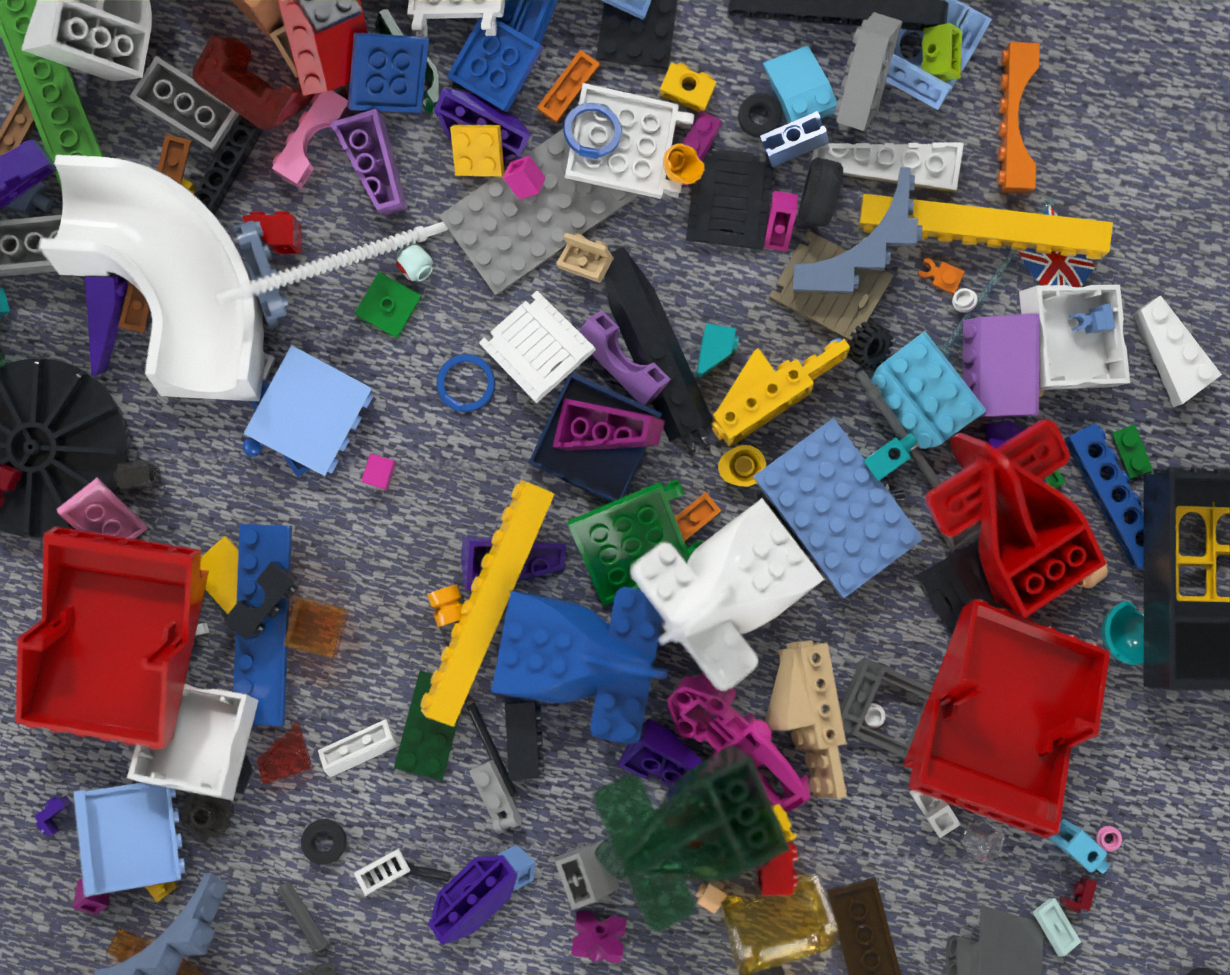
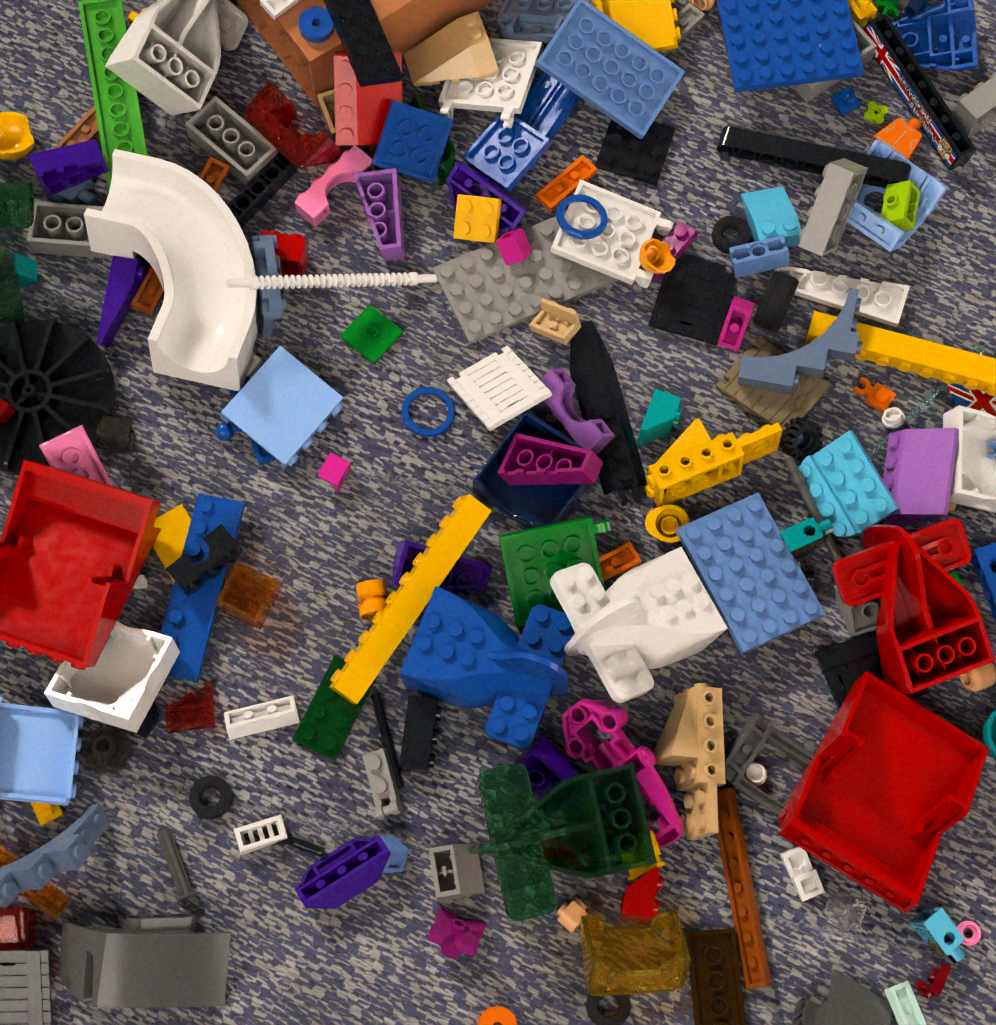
camera: 10 degrees right, 15 degrees down
light aqua head [396,245,433,281] -> none
yellow brick [659,62,717,112] -> none
orange arch [997,42,1040,194] -> none
none -> dark orange plate [717,788,772,990]

